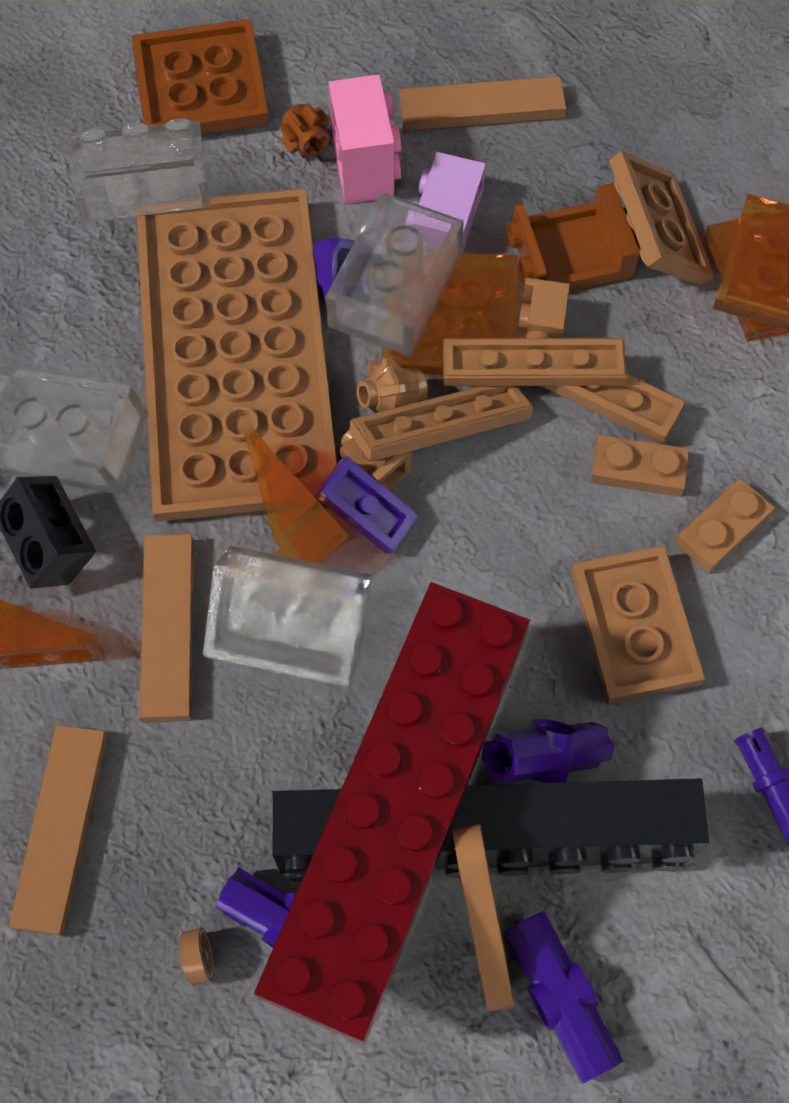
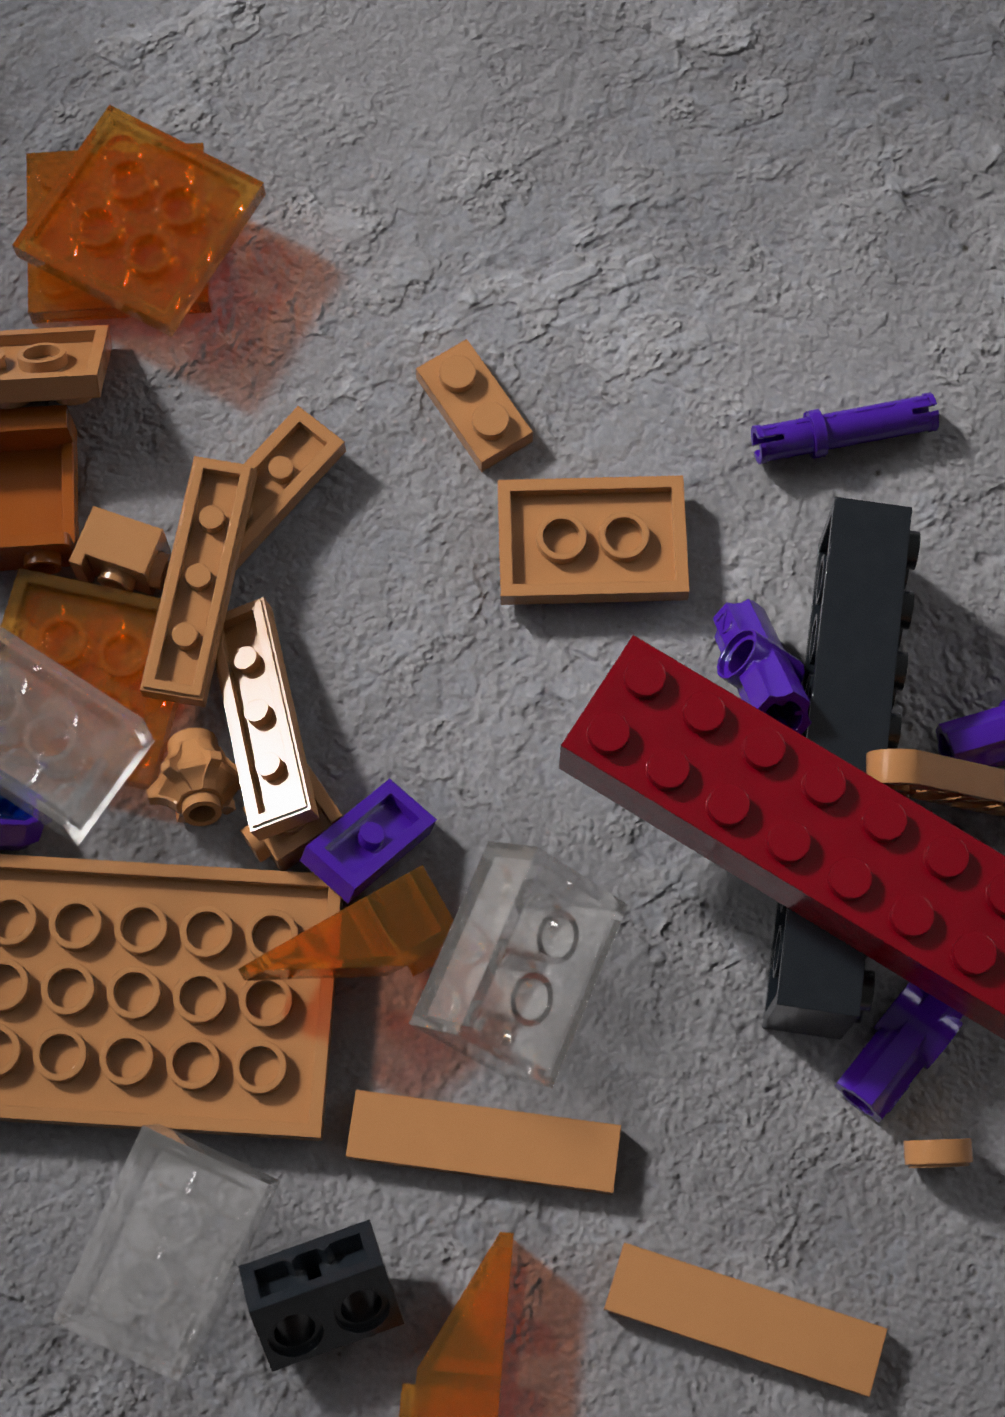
camera: 80 degrees left, 5 degrees up
medium nougat plate [590,435,689,497] -> none

